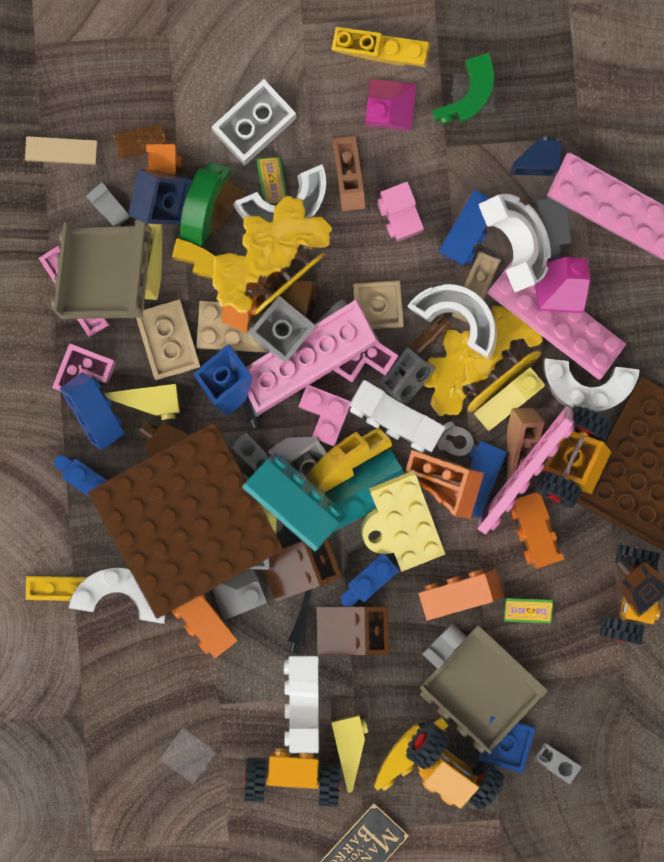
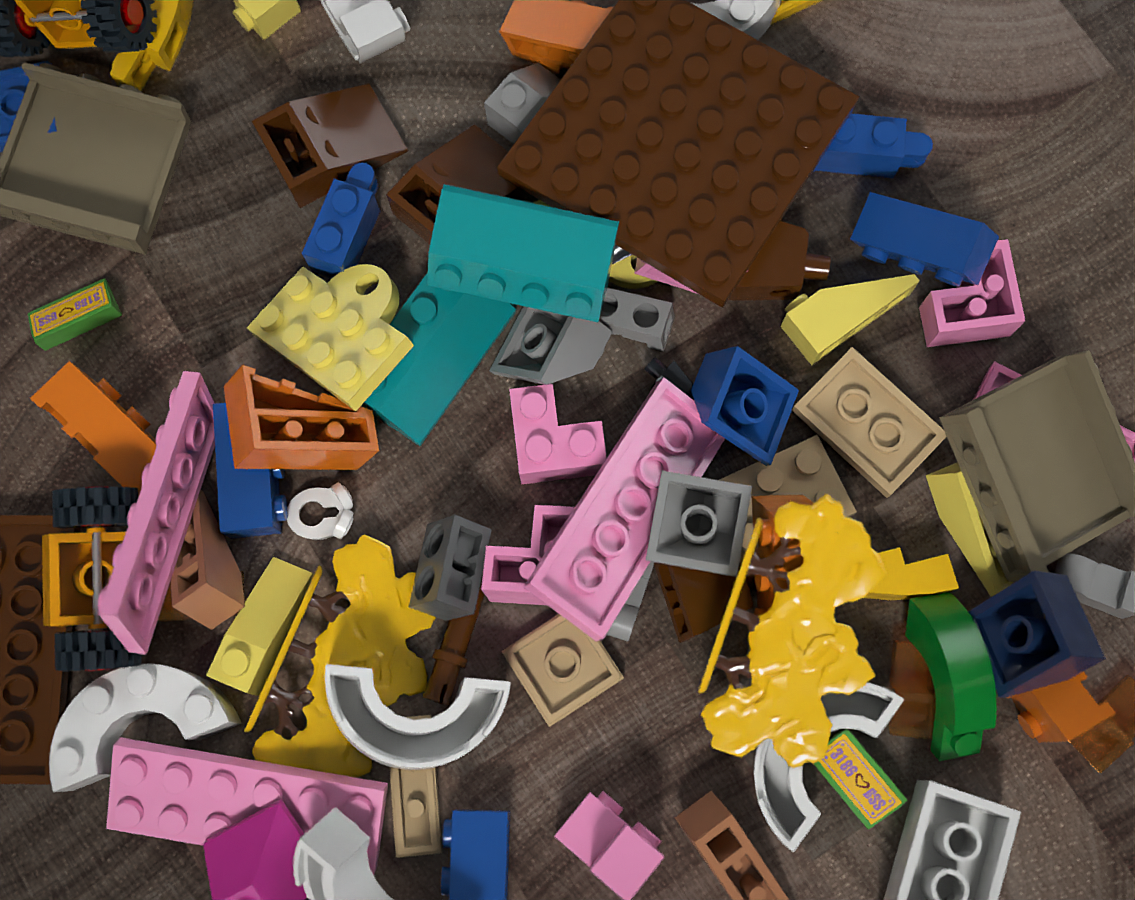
camera: 160 degrees right, 10 degrees down
black piece [288,590,311,654] -> none
yellow slope [306,427,392,493] -> none
white brick [349,380,445,453] -> none
orange wedge [419,569,504,620] -> none
light grey leg [422,623,466,669] -> none

